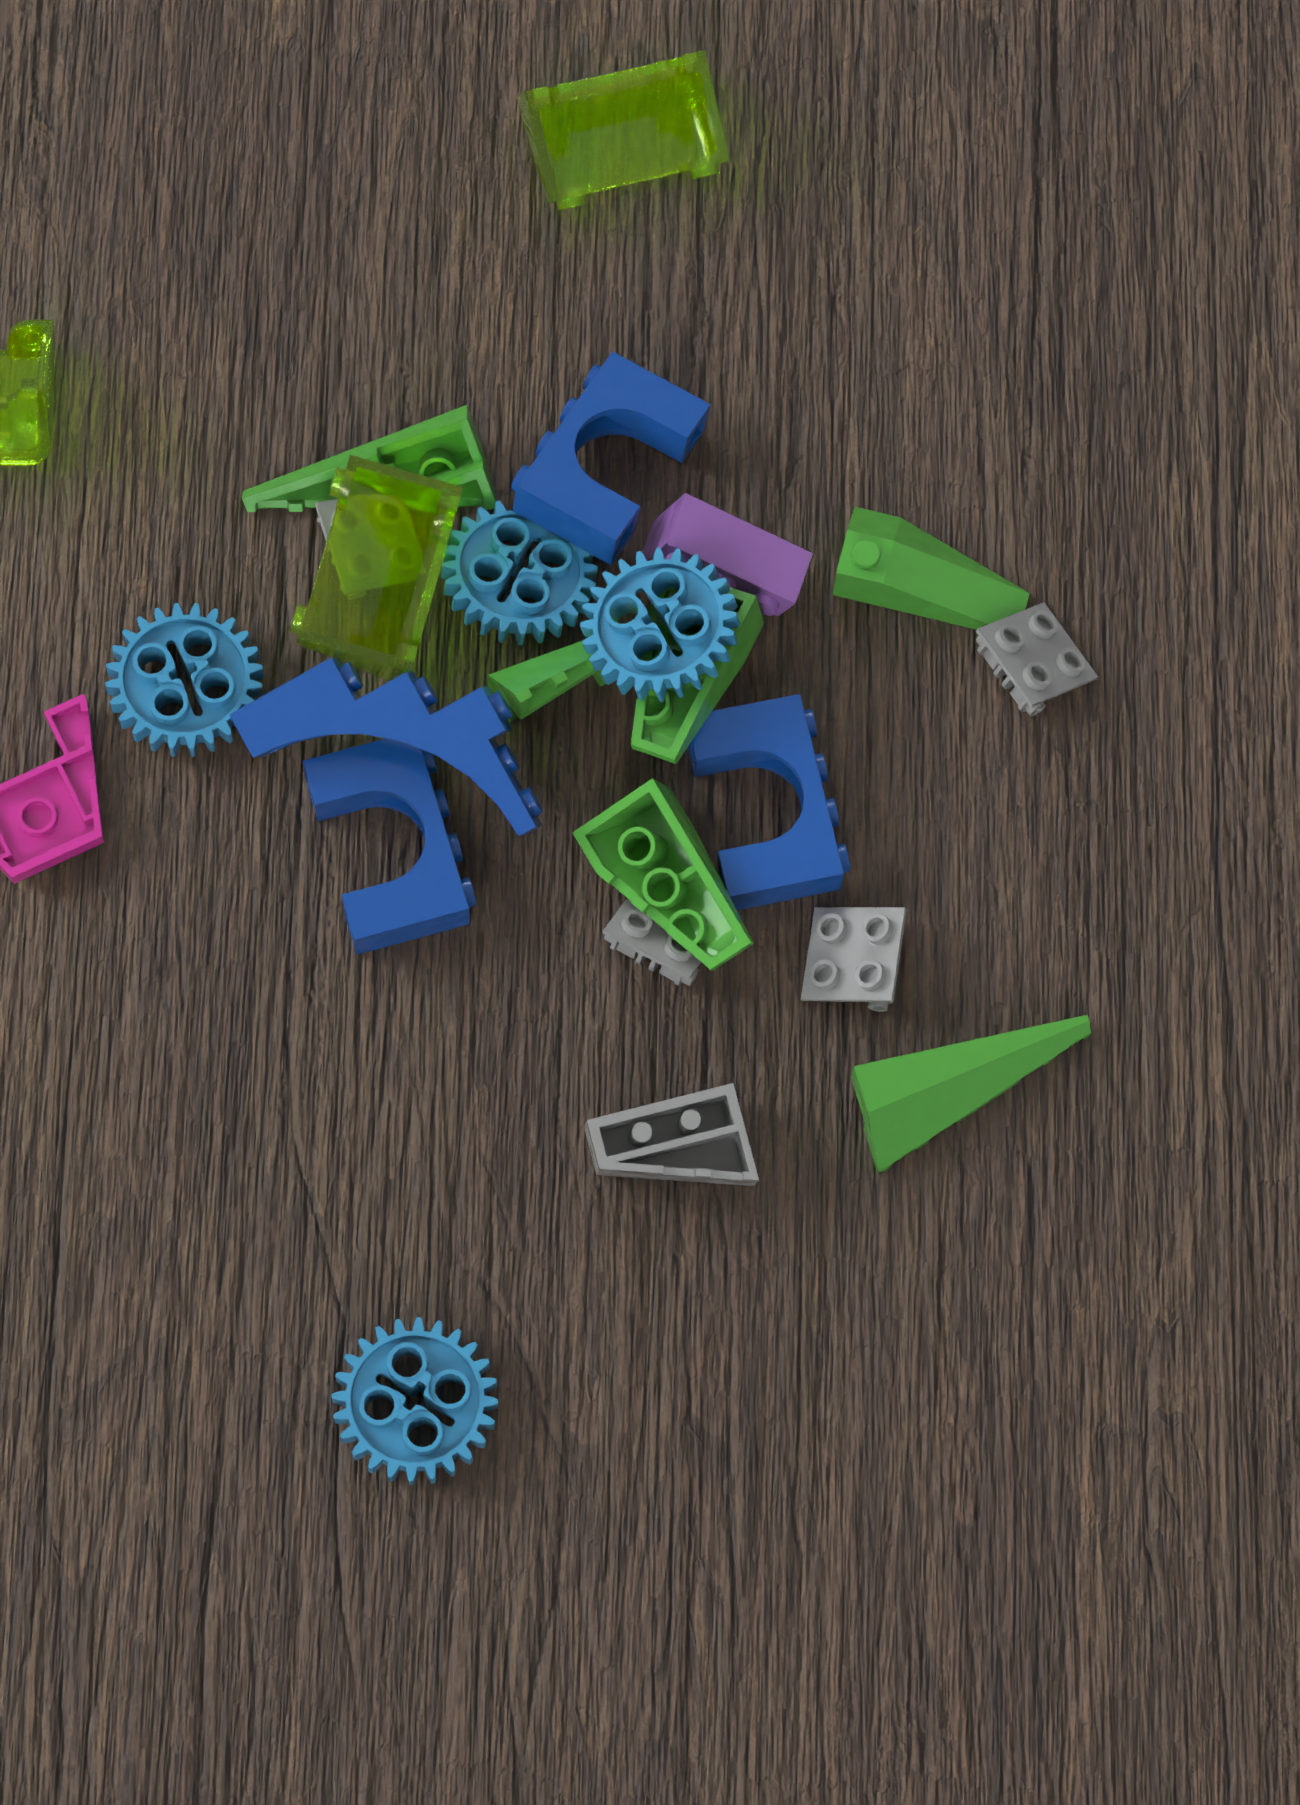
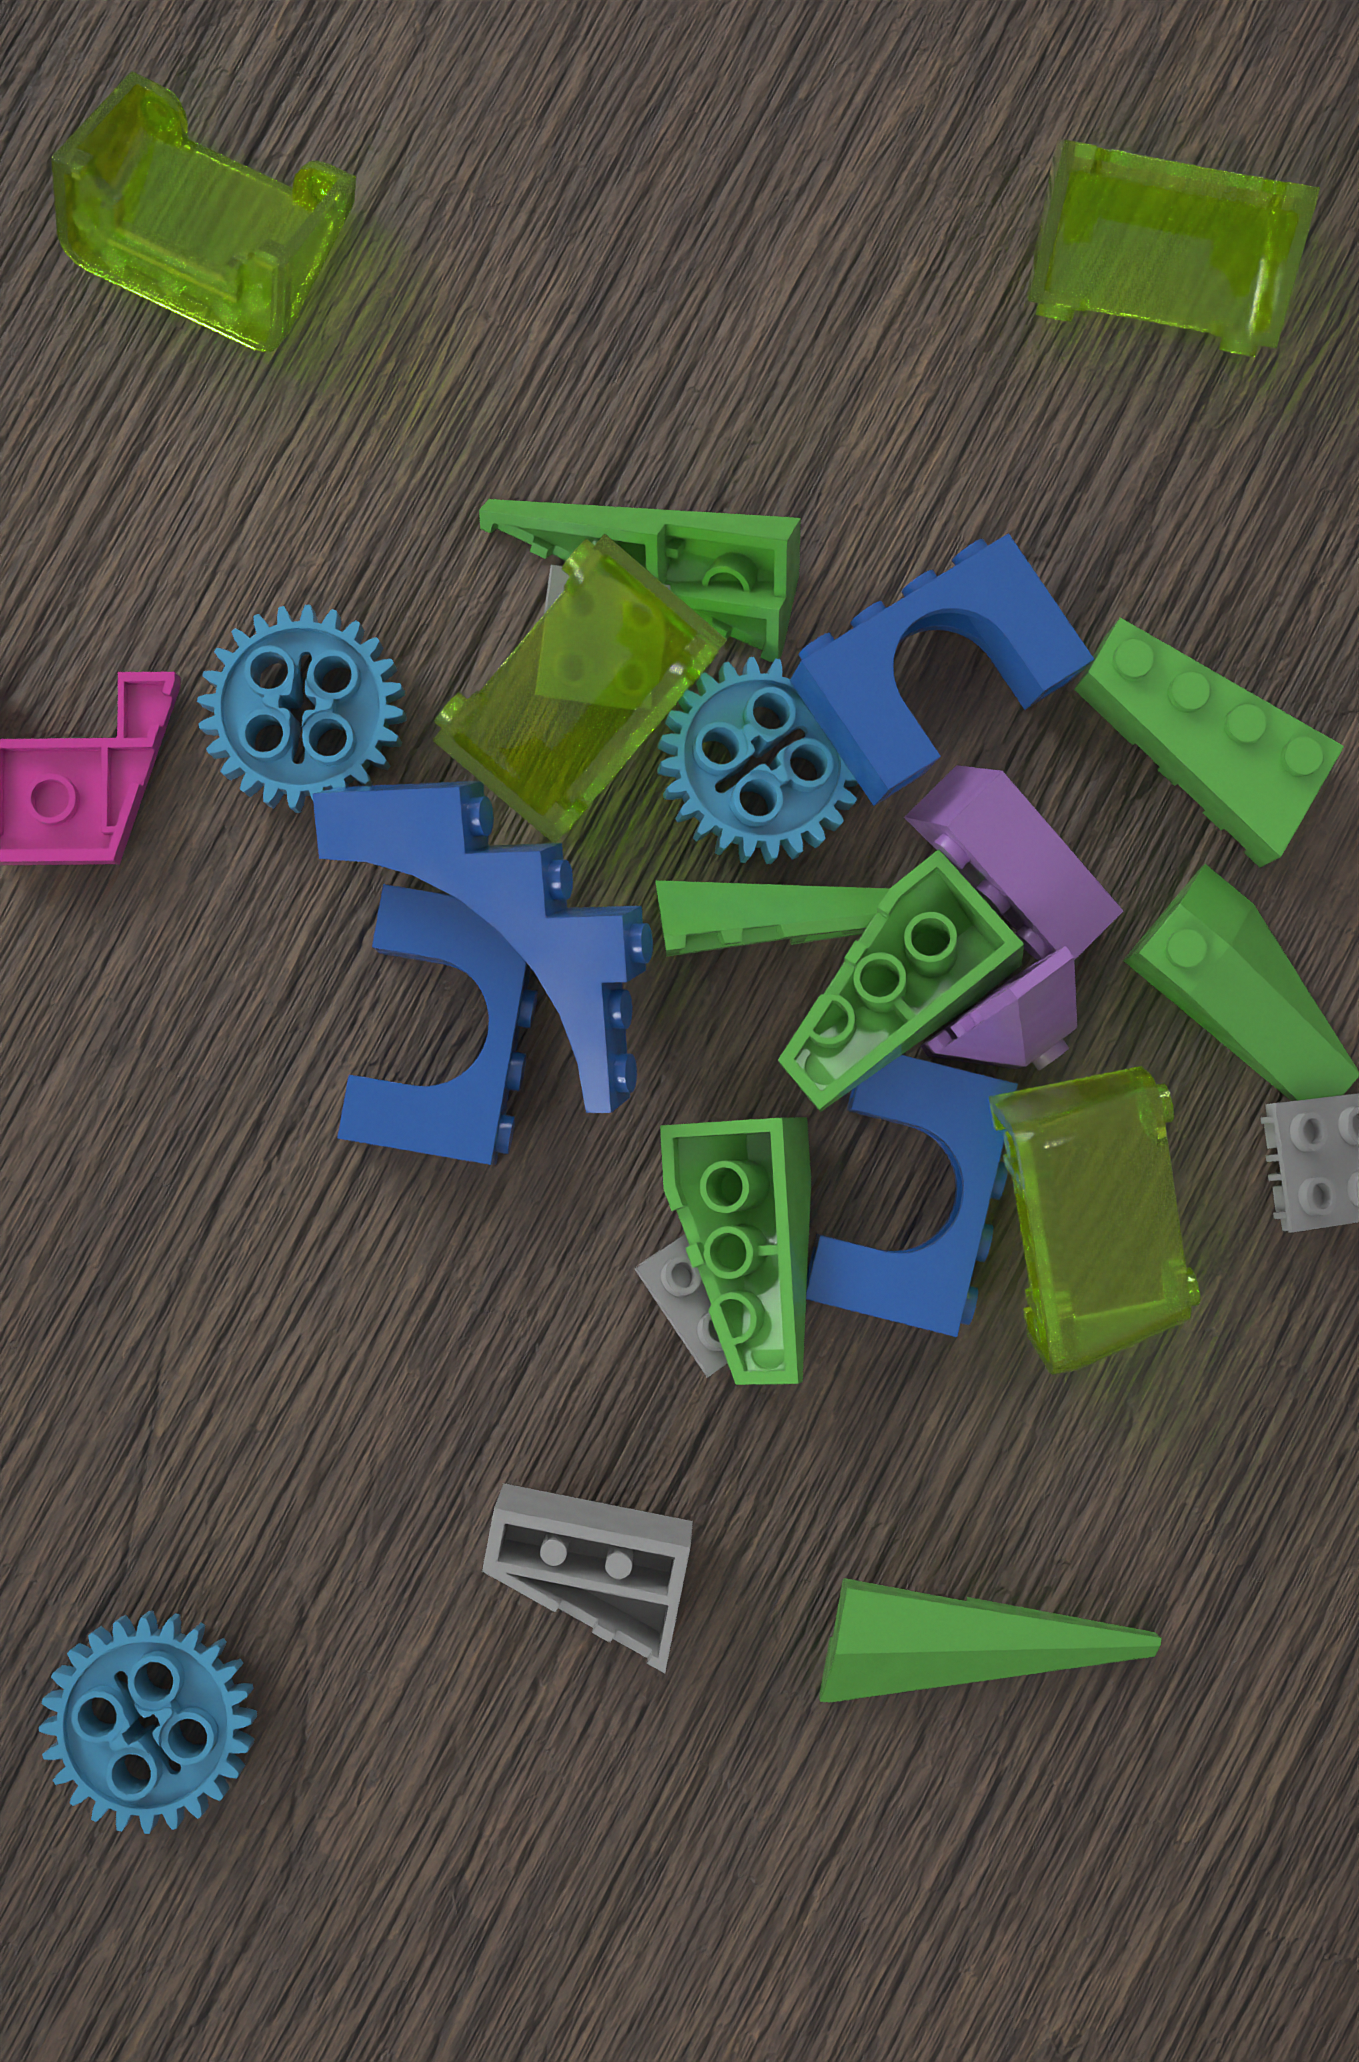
camera: 30 degrees right, 15 degrees up
dark azure gear [580,547,740,702] -> none
light grey hinge [801,907,907,1012] -> none
none -> medium lavender wedge [920,946,1077,1070]
none -> clear neon green windscreen [989,1066,1200,1375]
none -> bright green wedge [1074,618,1344,868]

